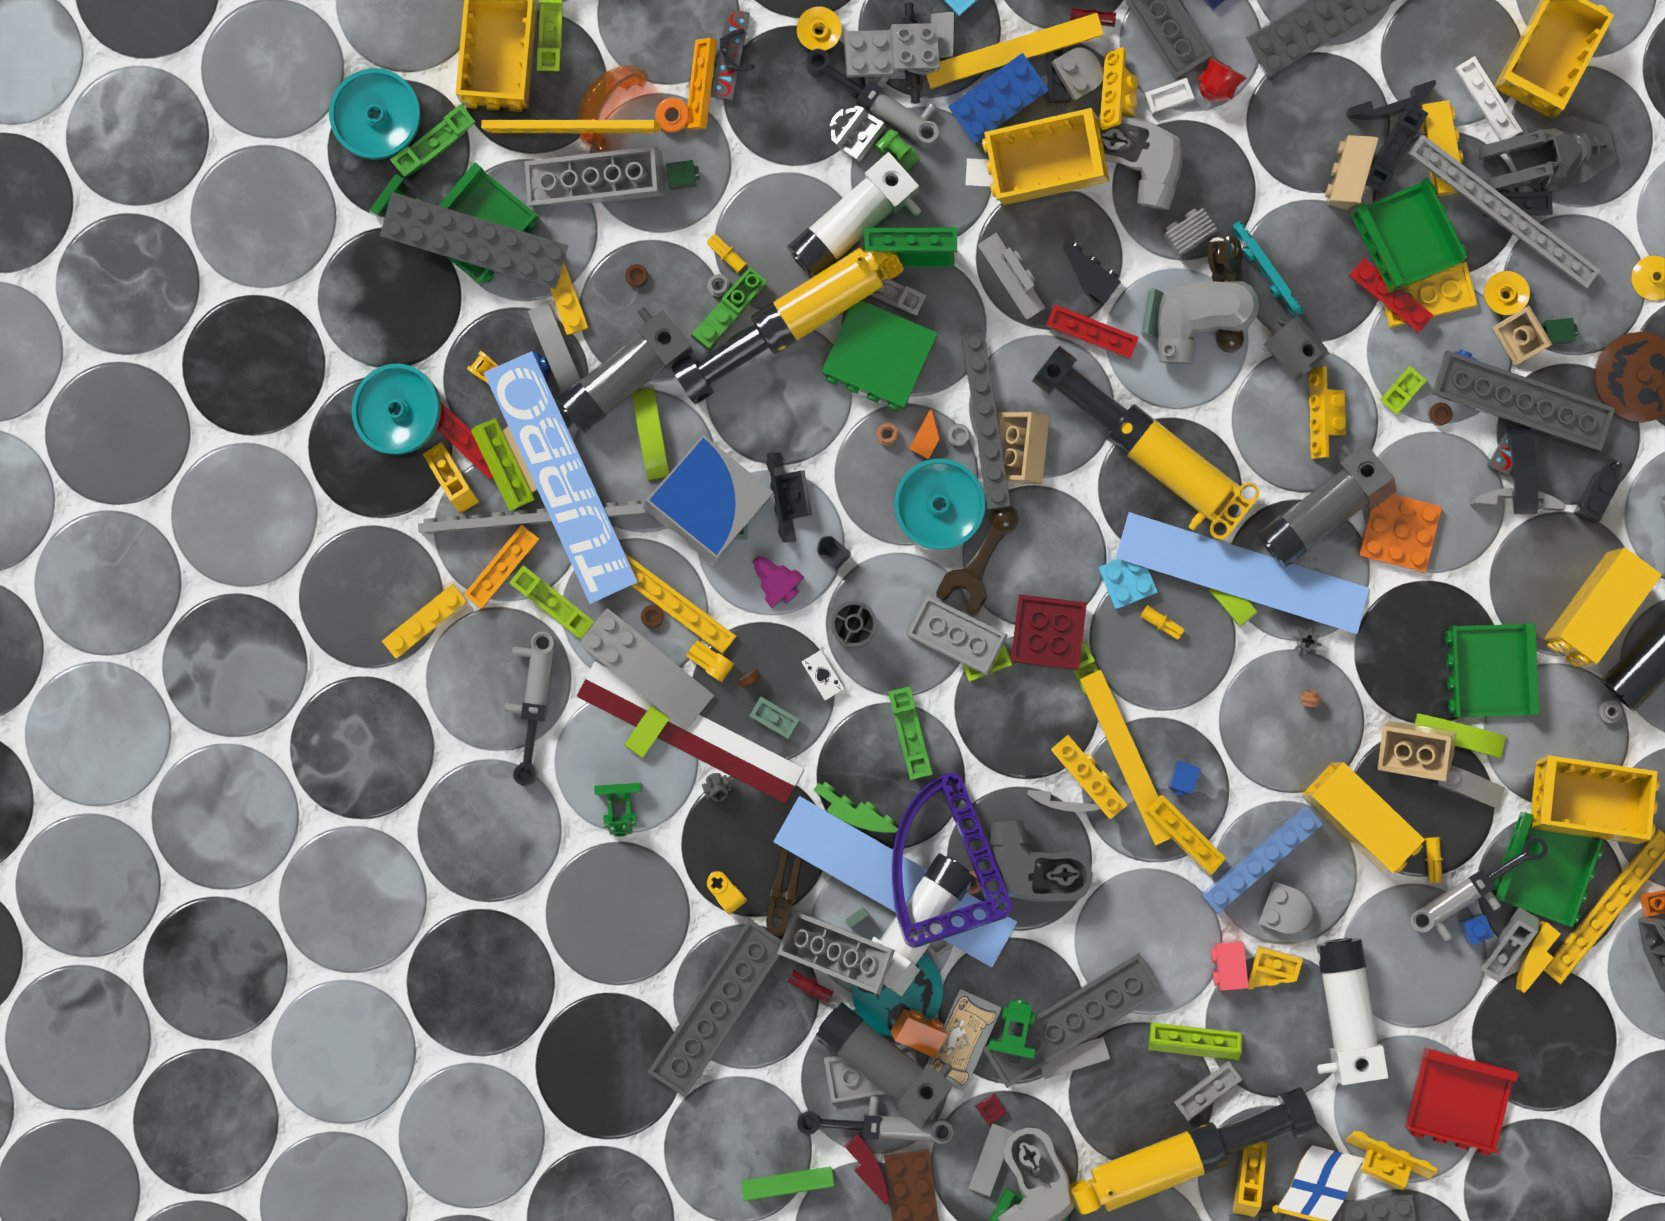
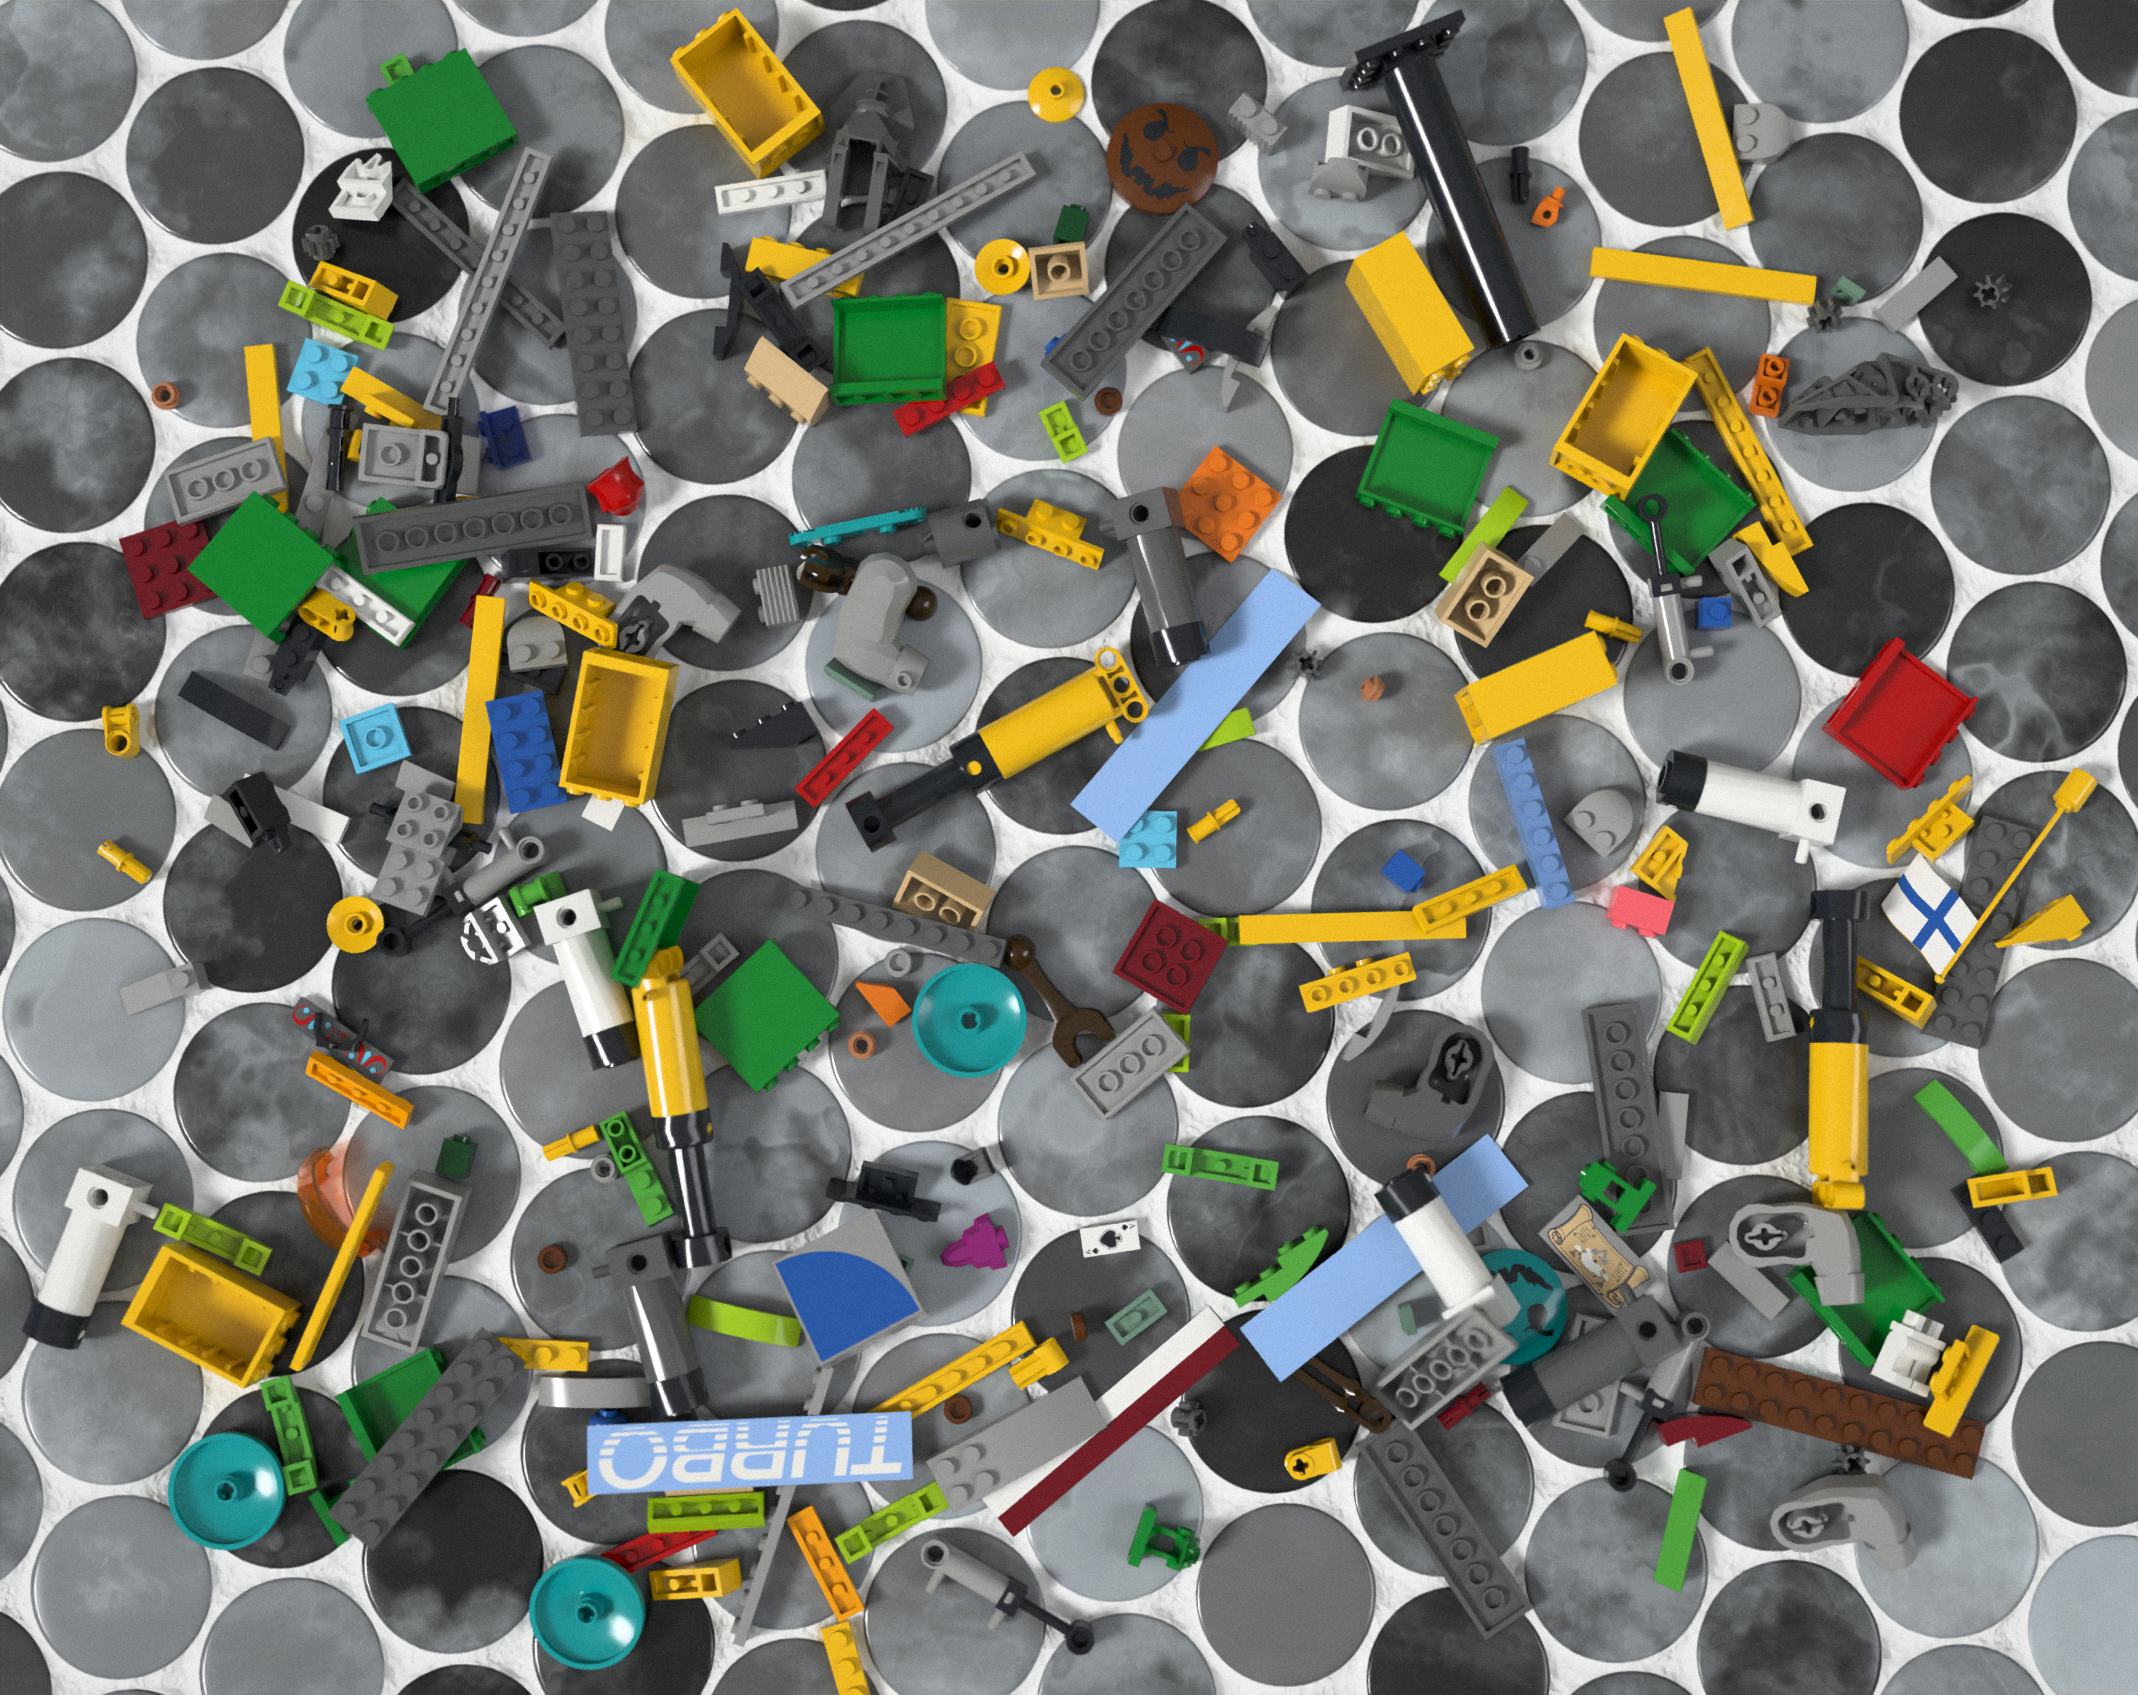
camera: 70 degrees left, 0 degrees up
lime slope [623,706,670,758] -> none
orange piece [655,97,690,133] -> none
dark grey cylinder [831,601,877,649] -> none
orange brick [890,1008,948,1058] -> none
dark purple beam [891,773,1012,948] -> none
none -> black slope [501,548,595,584]

